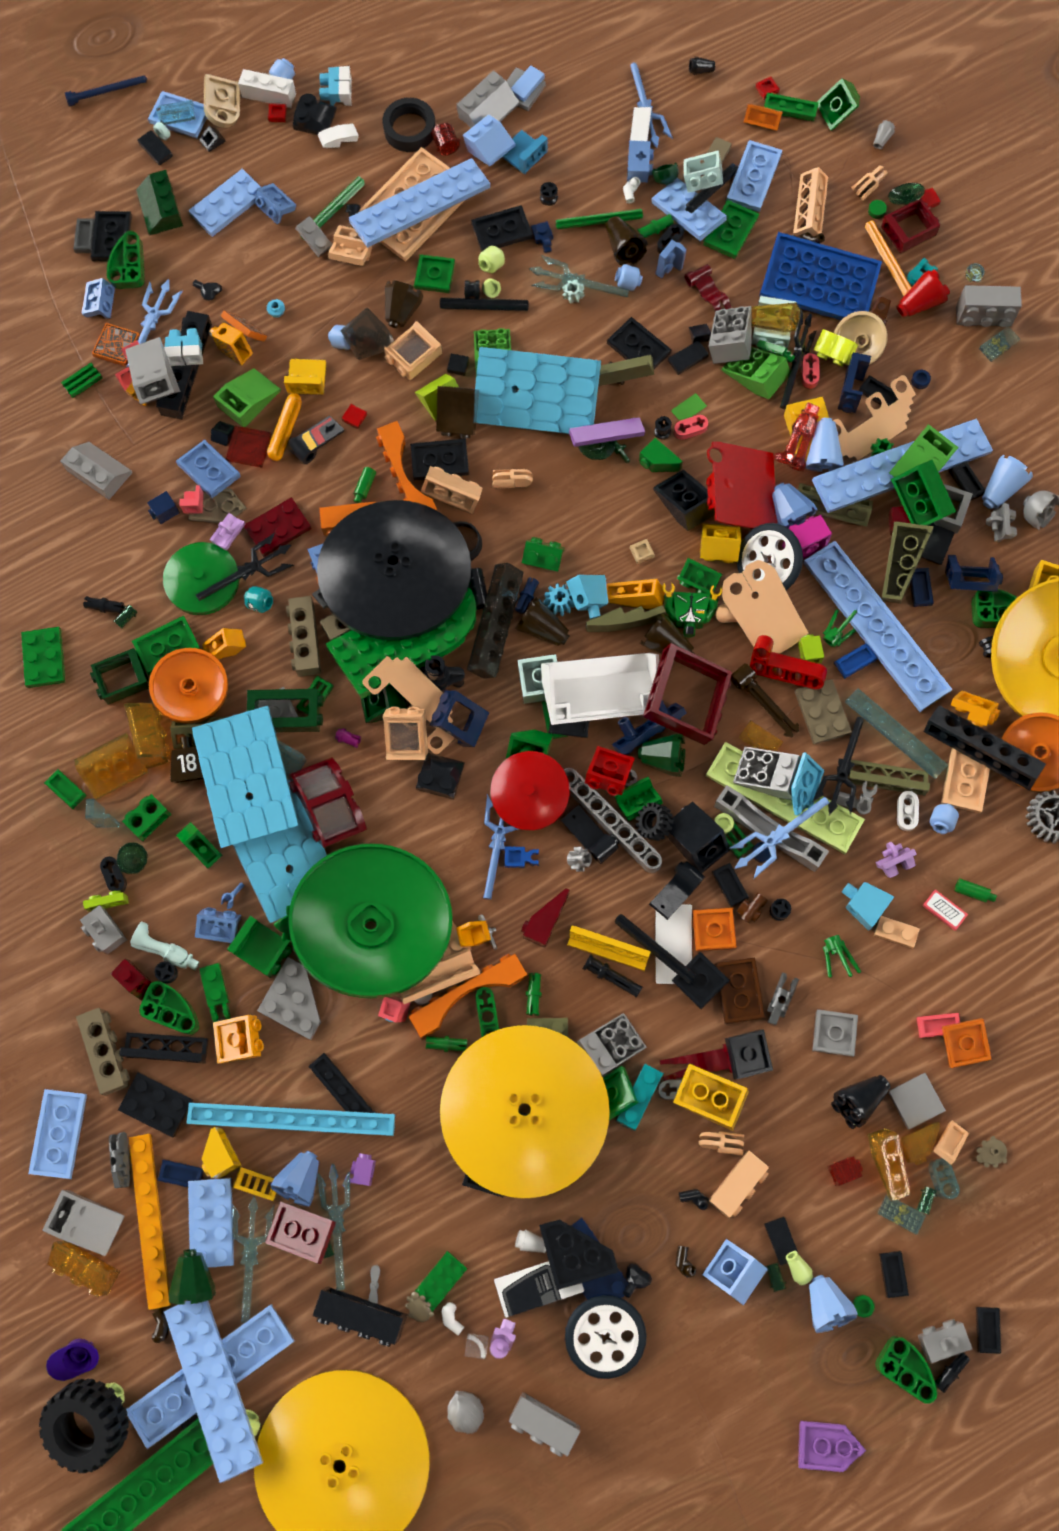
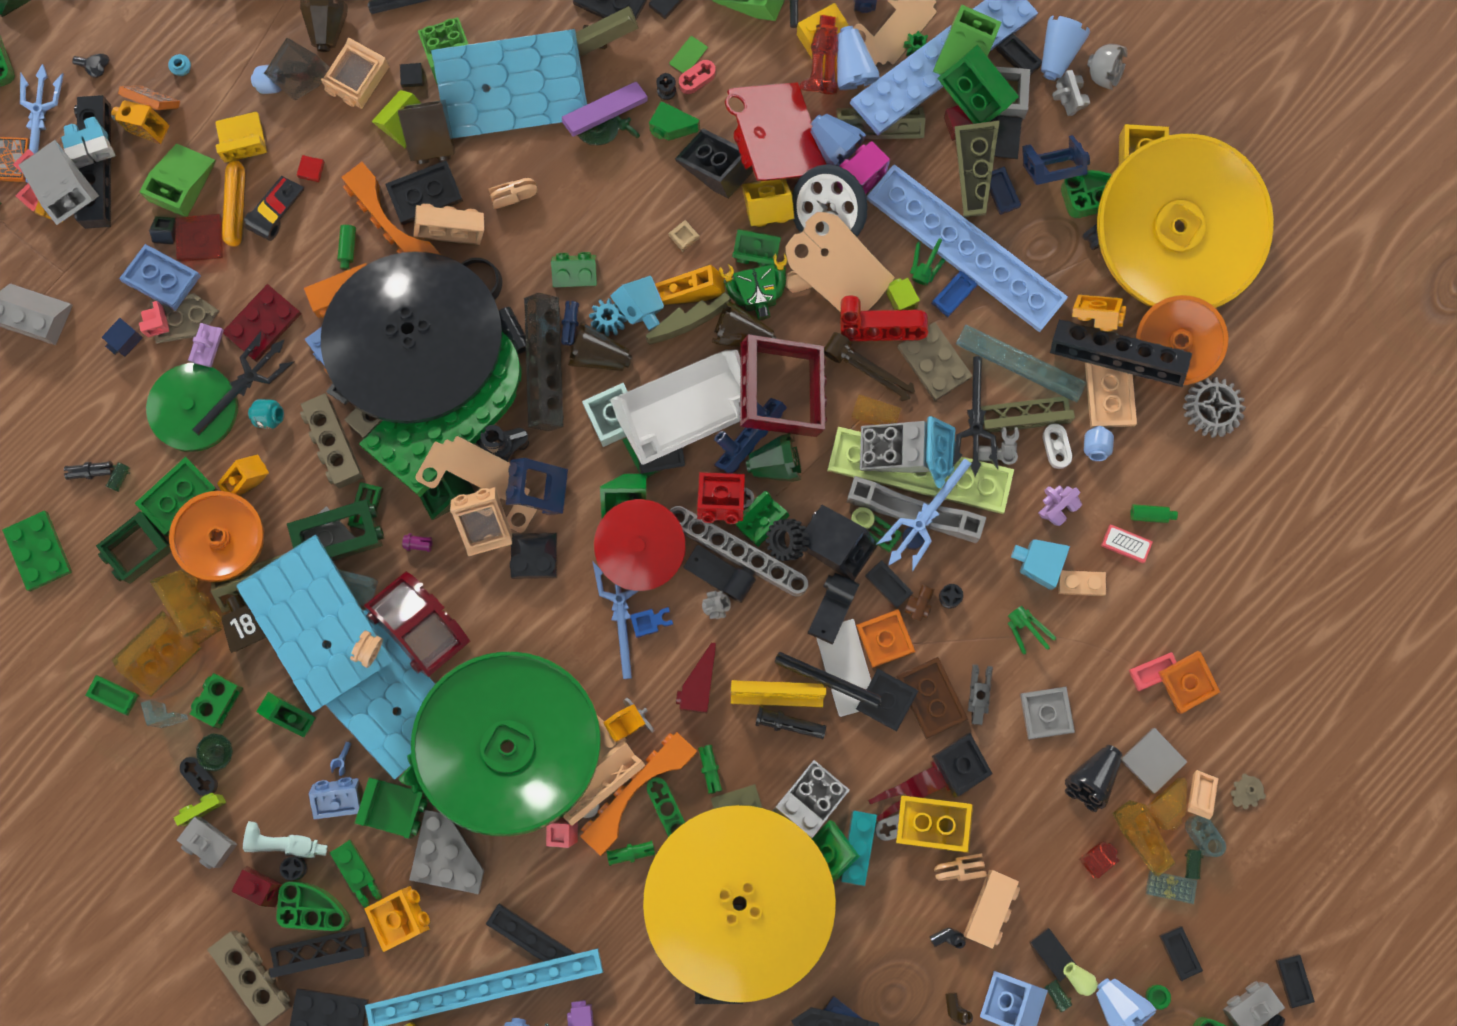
camera: 20 degrees left, 5 degrees up
none -> light nougat wheel [350,630,383,668]

